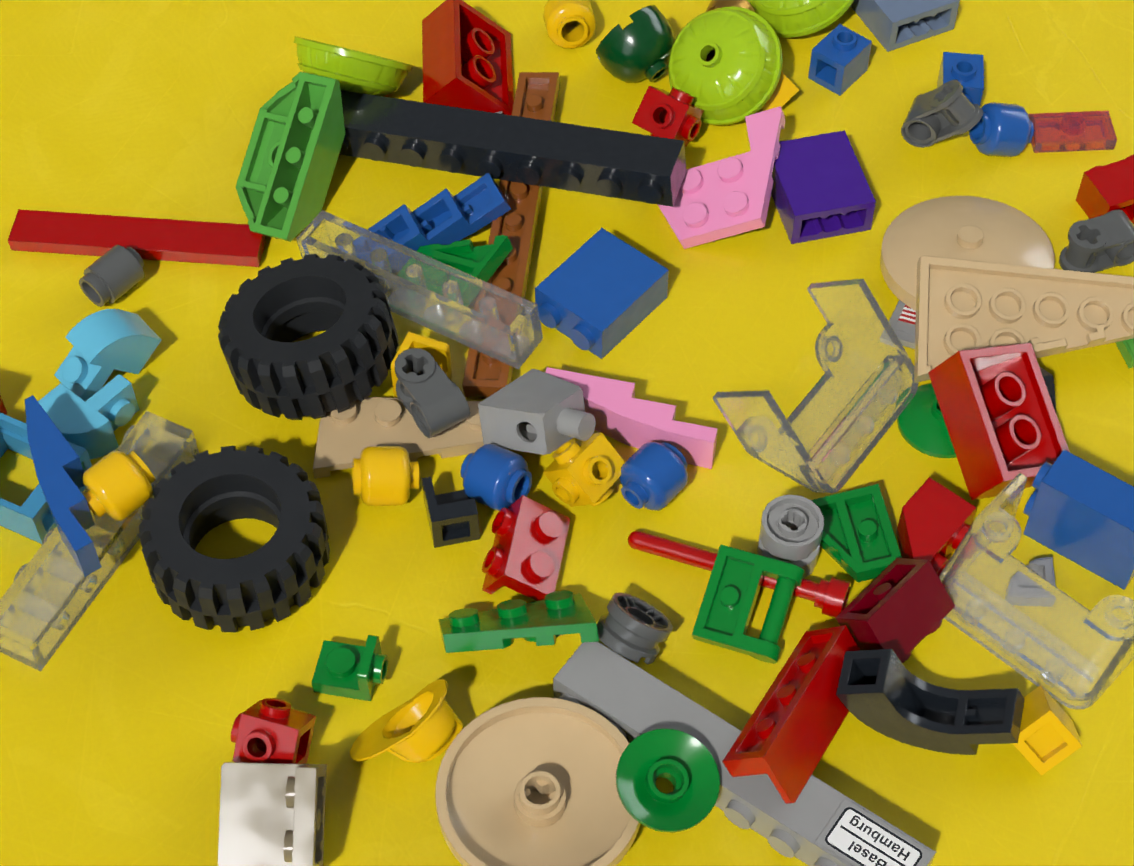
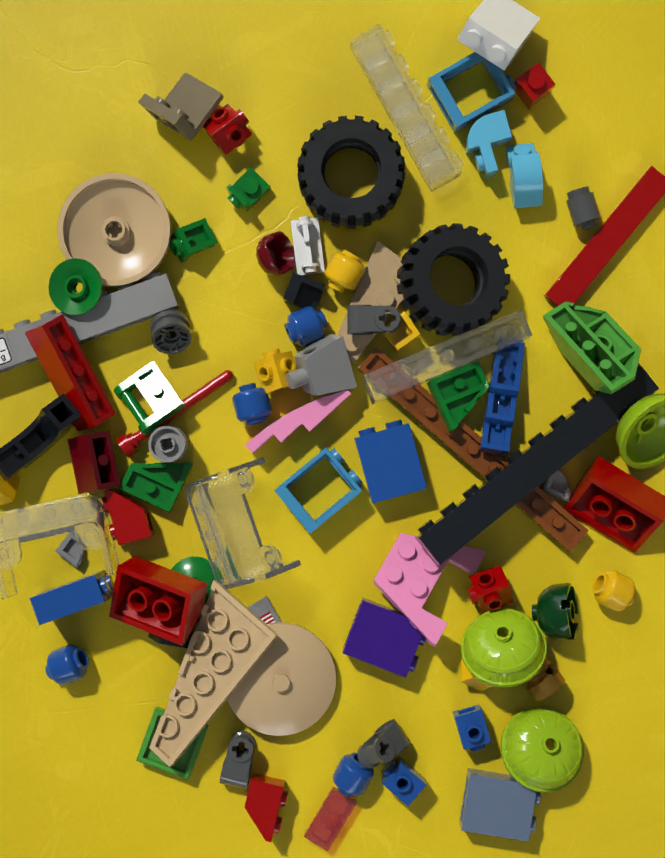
camera: 130 degrees right, 35 degrees up
blue slope [25,395,102,577] -> none
yellow head [83,450,156,521] -> none
yellow piece [349,679,464,763] -> none
green wing [438,590,599,653] -> none
bracket [482,495,571,601] -> none
none -> green bracket [170,218,218,263]
none -> dark red hair [256,231,295,276]
none -> dark azure window [274,447,363,534]
none -> white hinge [291,216,325,276]

